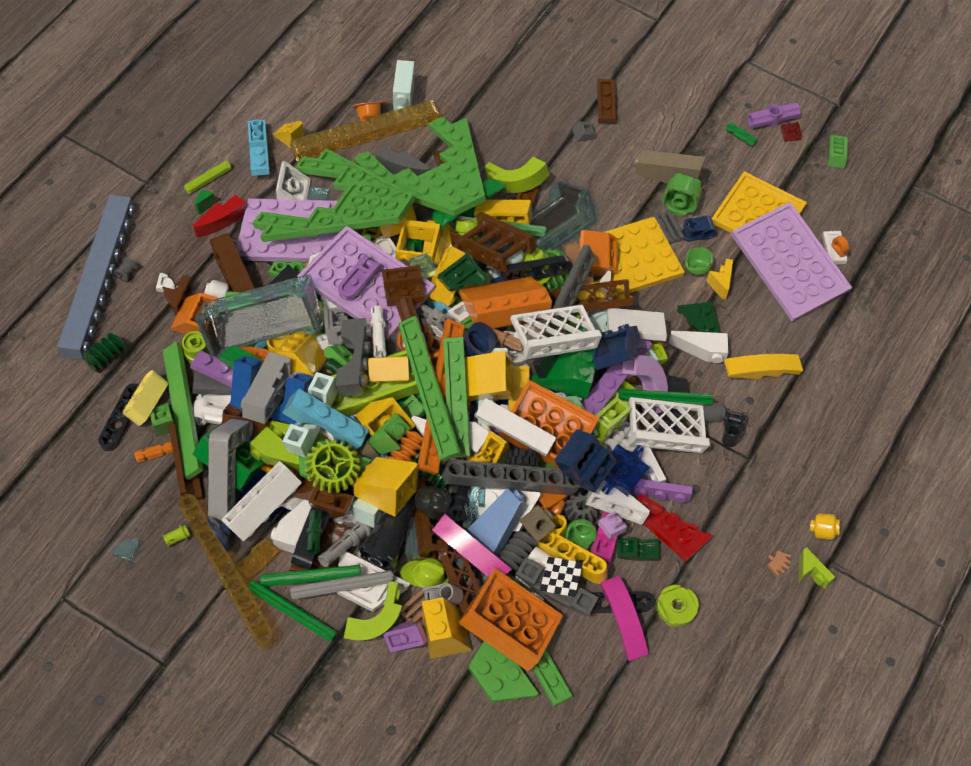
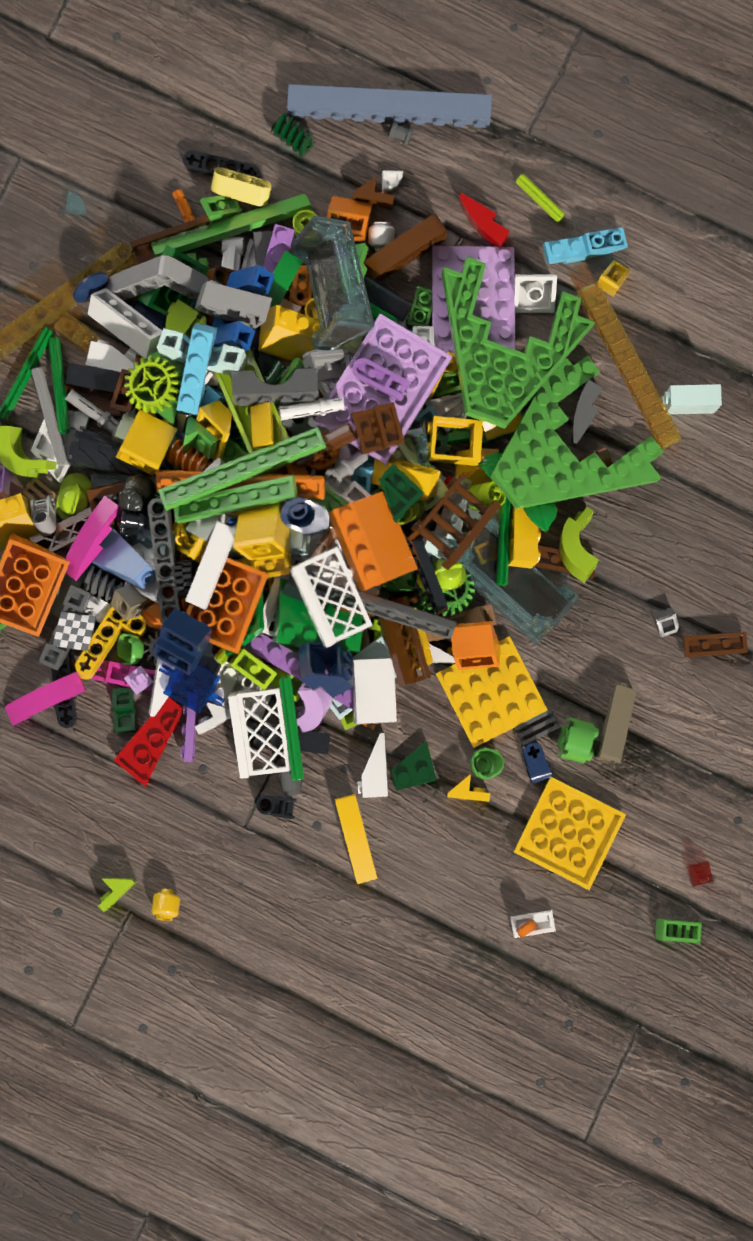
camera: 90 degrees right, 25 degrees up
lime pin [162,525,190,547] -> none
green slope [194,190,216,215] -> none
dark green pin [306,510,323,554] -> none
clear light blue tile [307,186,329,200] -> none
orange piece [352,99,390,123] -> none
lime plate [656,585,699,627] -> none
green axle [726,122,757,147] -> none
lavender plate [731,202,852,322] -> none
medium lavender piece [747,102,801,128] -> none
nougat piece [767,551,791,577] -> none

